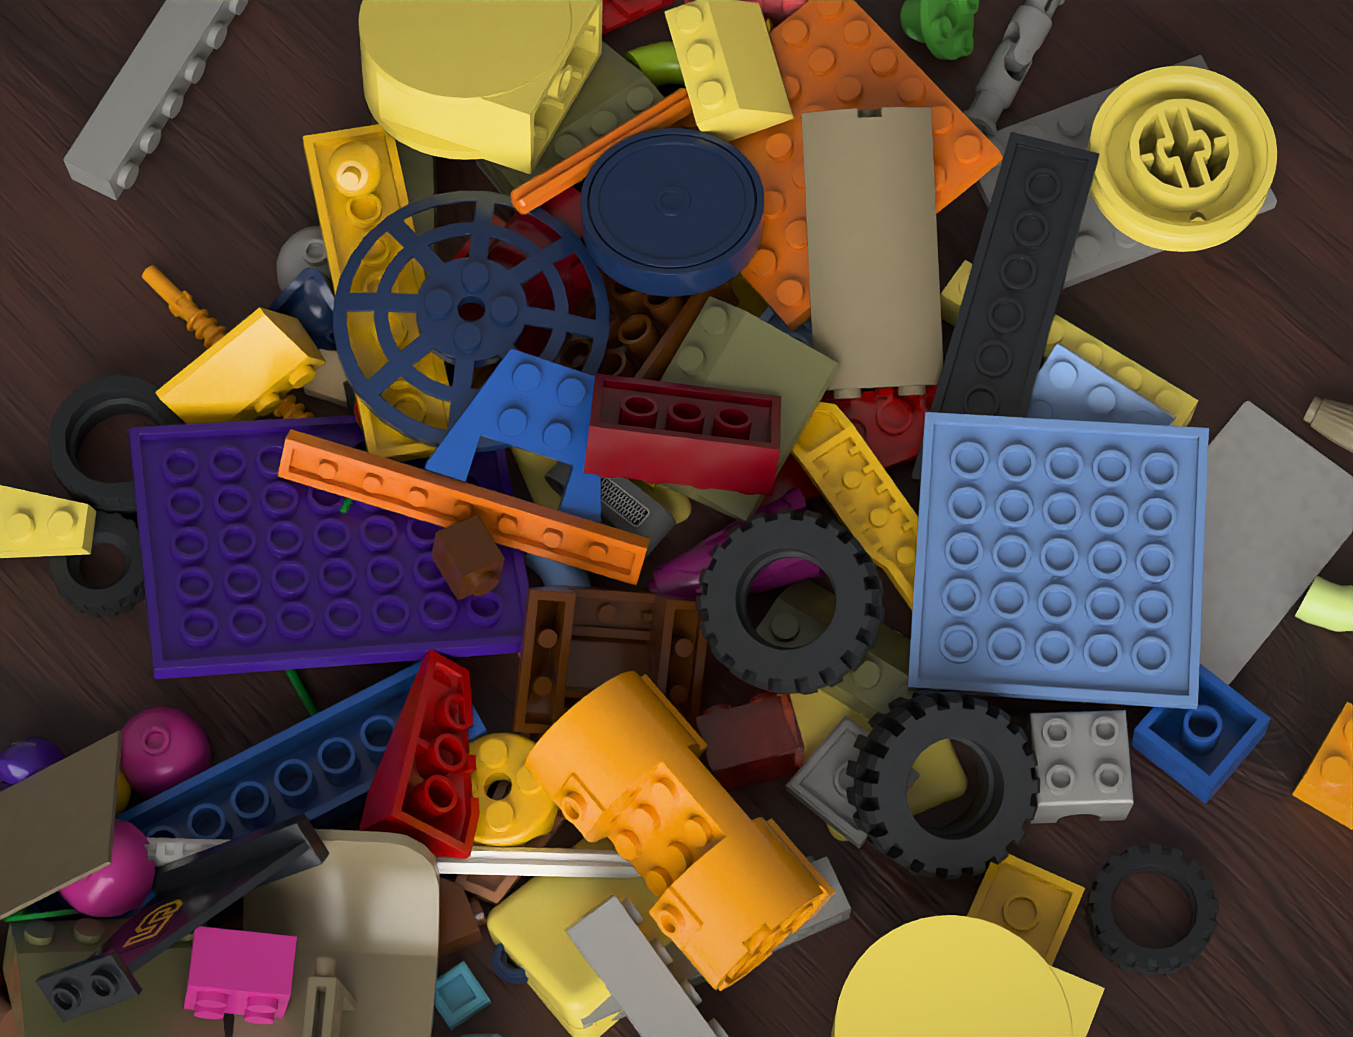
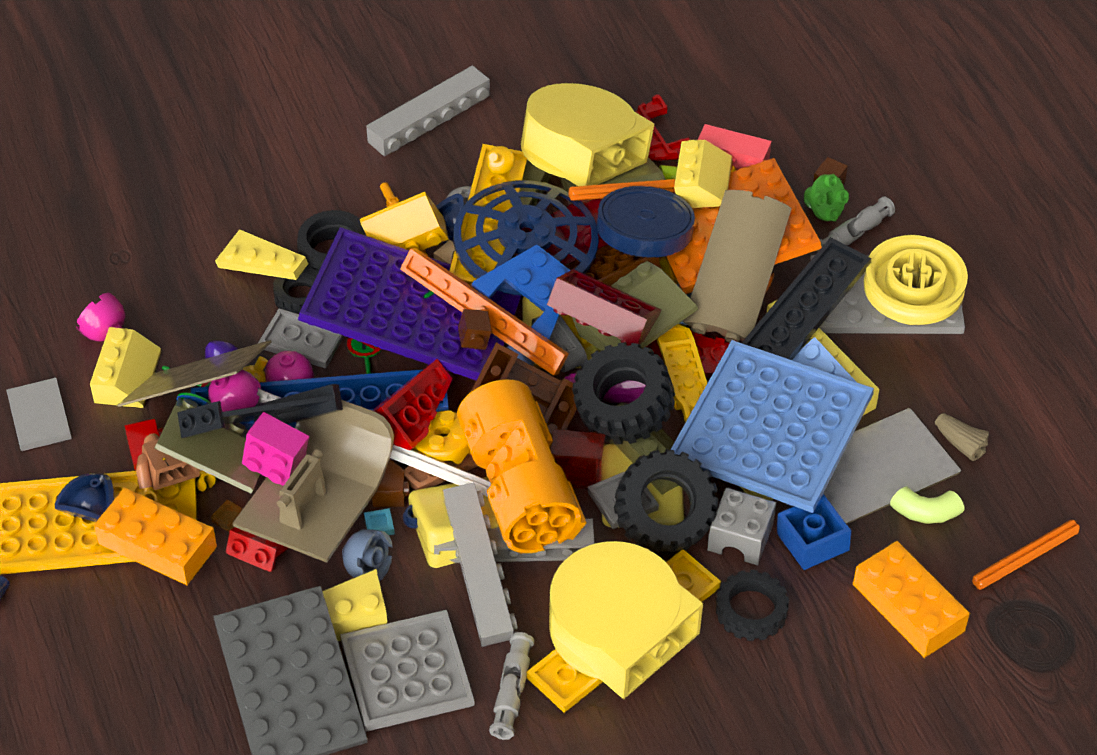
camera: 20 degrees right, 20 degrees down
none -> light grey tile [258,309,345,368]

